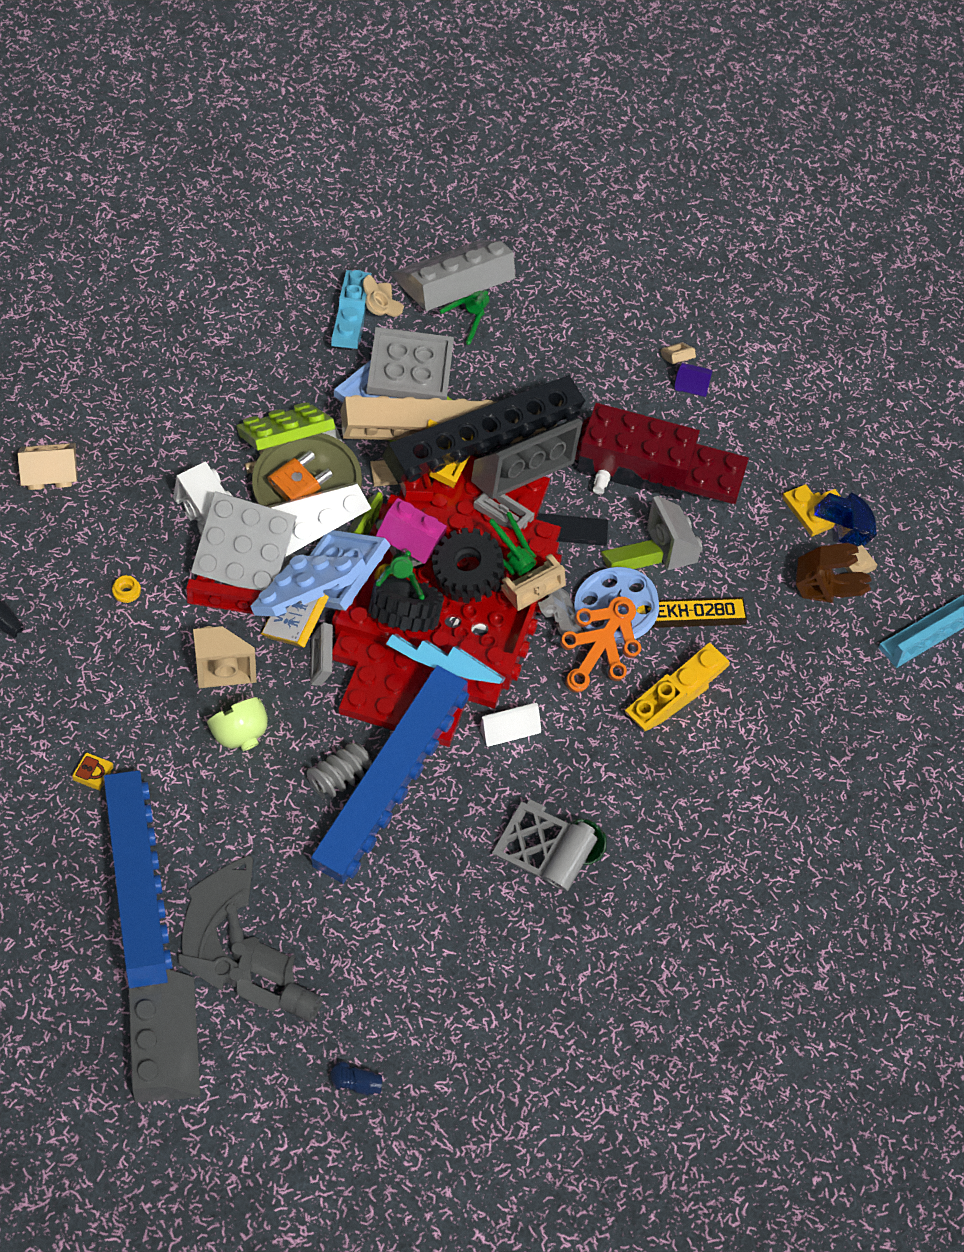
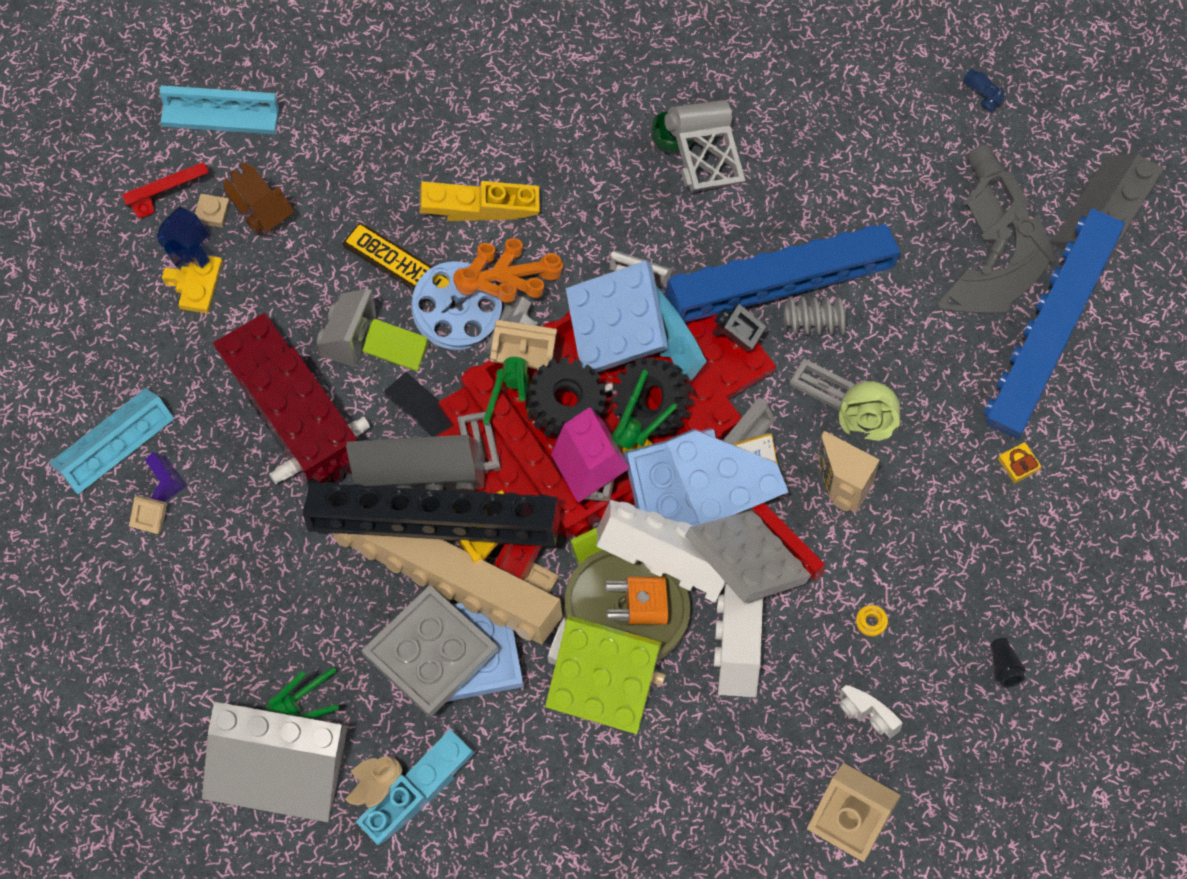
camera: 135 degrees left, 10 degrees up
none -> medium azure fence [49,388,174,494]
none -> red hinge [121,162,209,218]
none -> light blue plate [566,260,668,374]
none -> black bracket [712,304,766,352]
none -> light grey tile [789,359,856,410]
none -> white slope [839,685,903,739]

